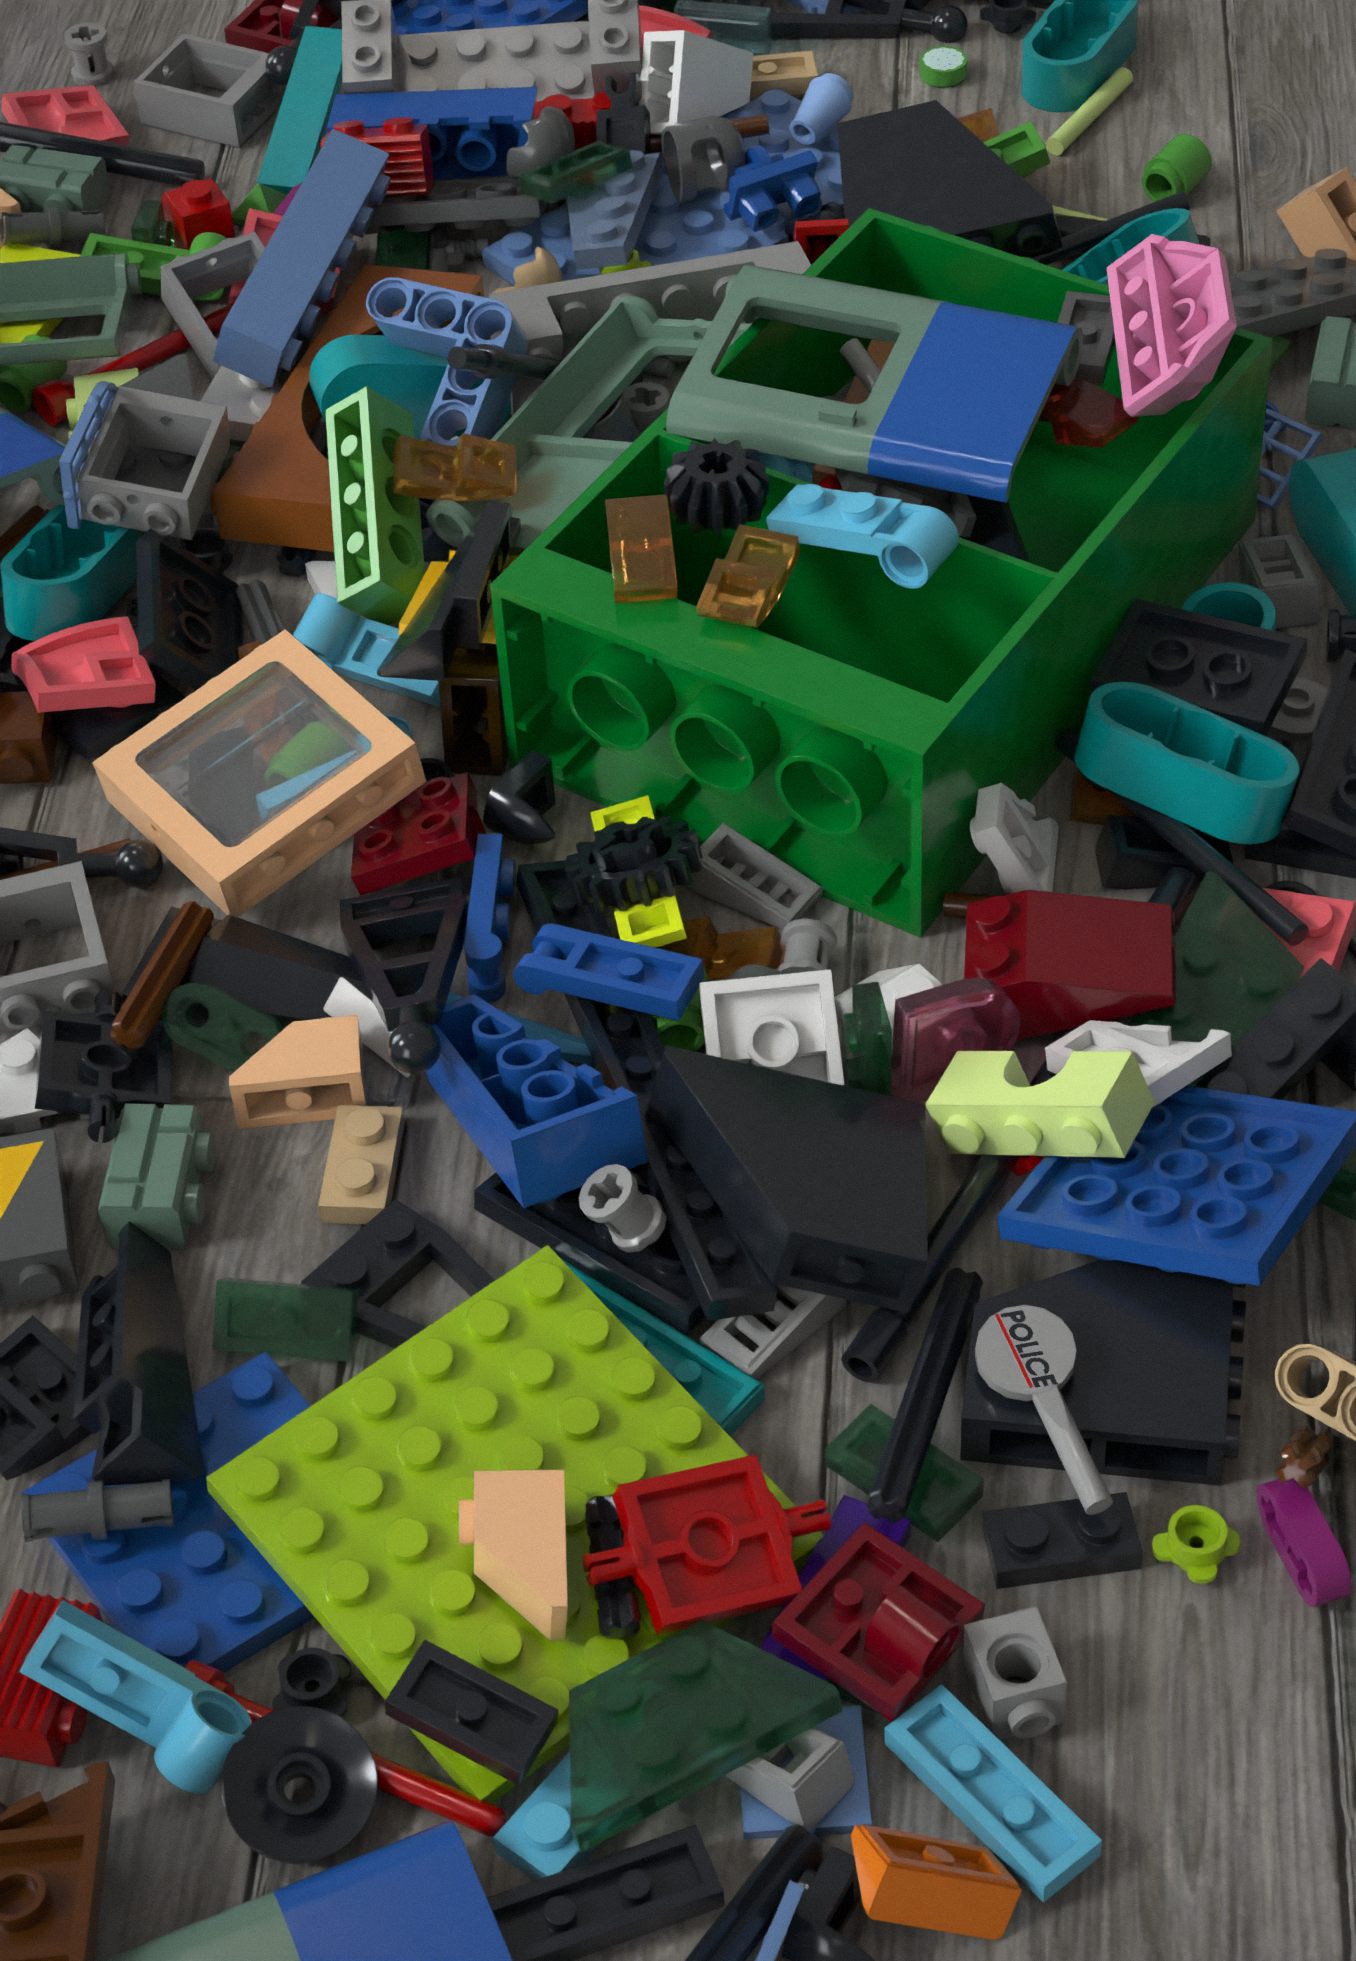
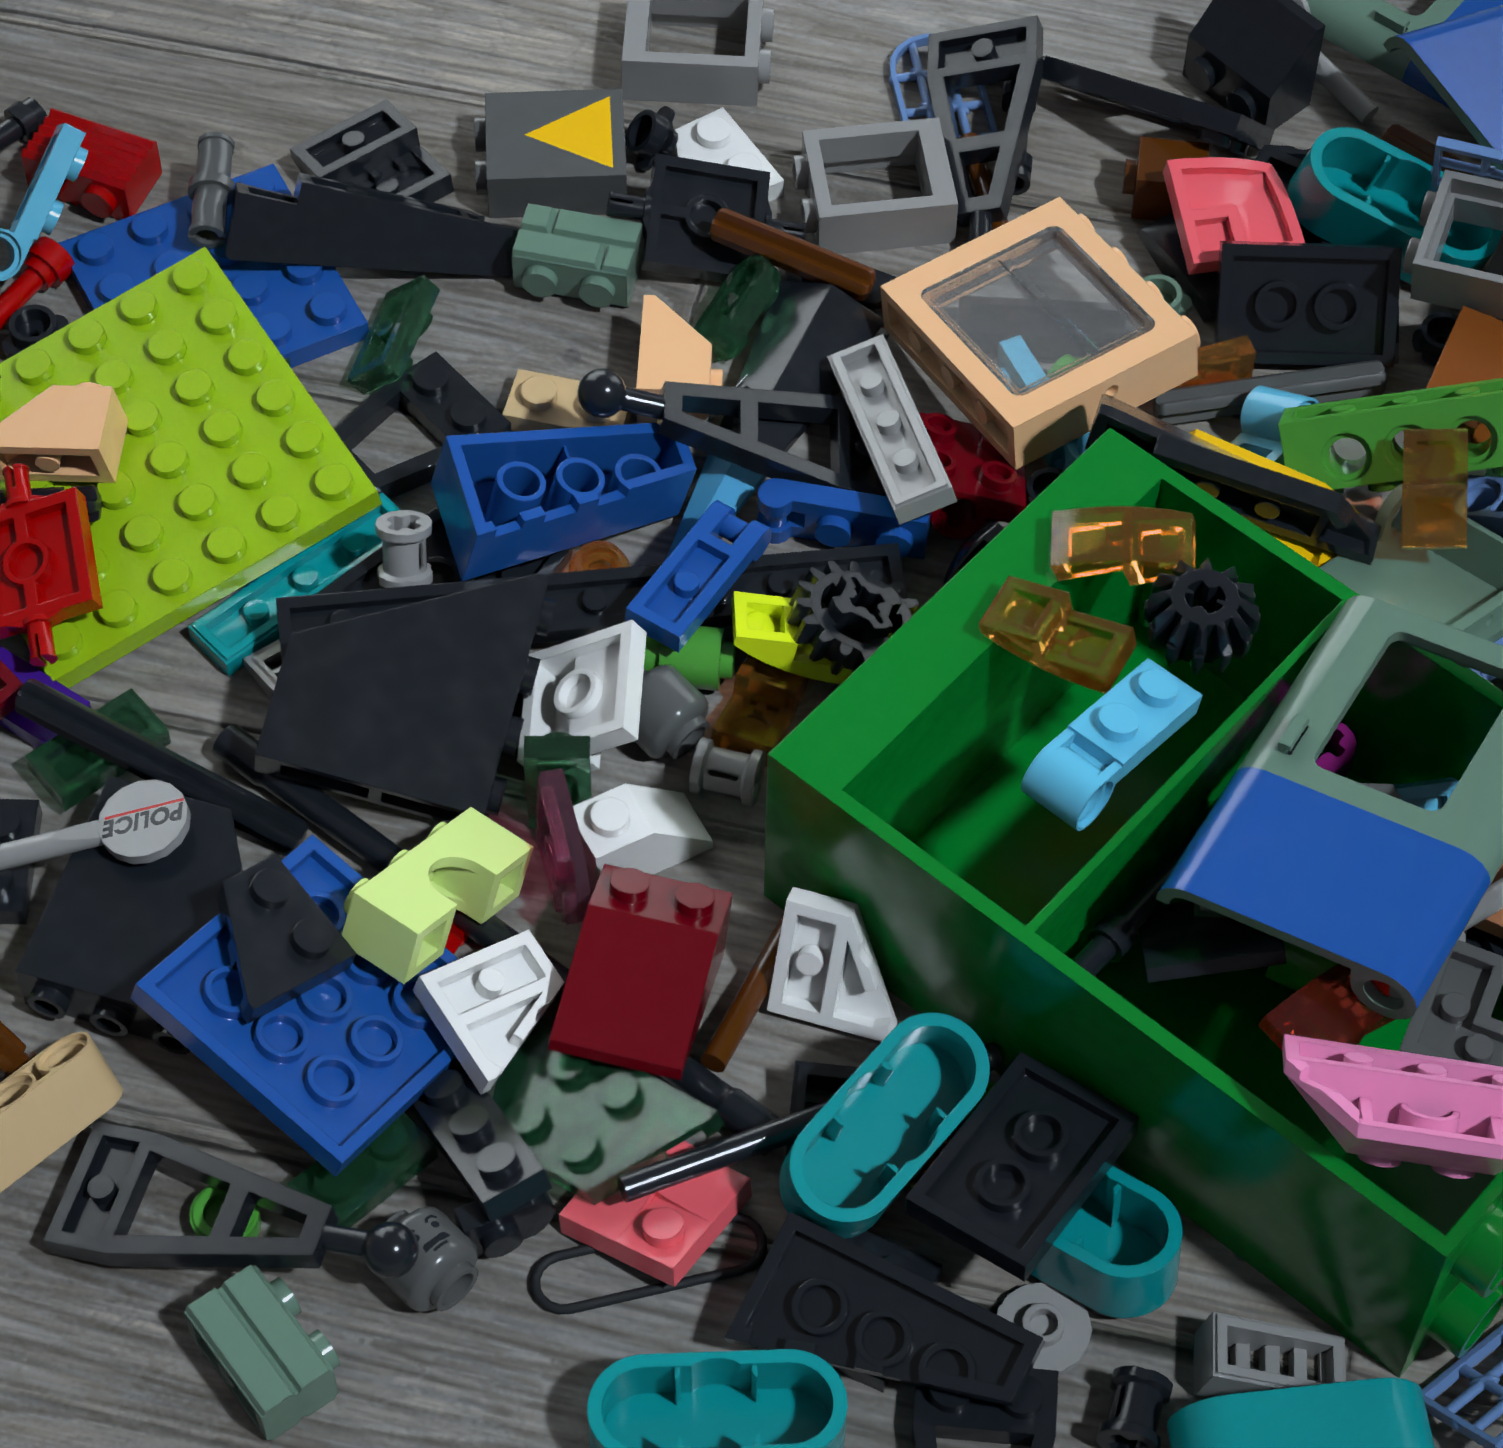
camera: 95 degrees right, 10 degrees up
none -> black wing [217,854,357,1024]
none -> light grey tile [827,334,958,525]

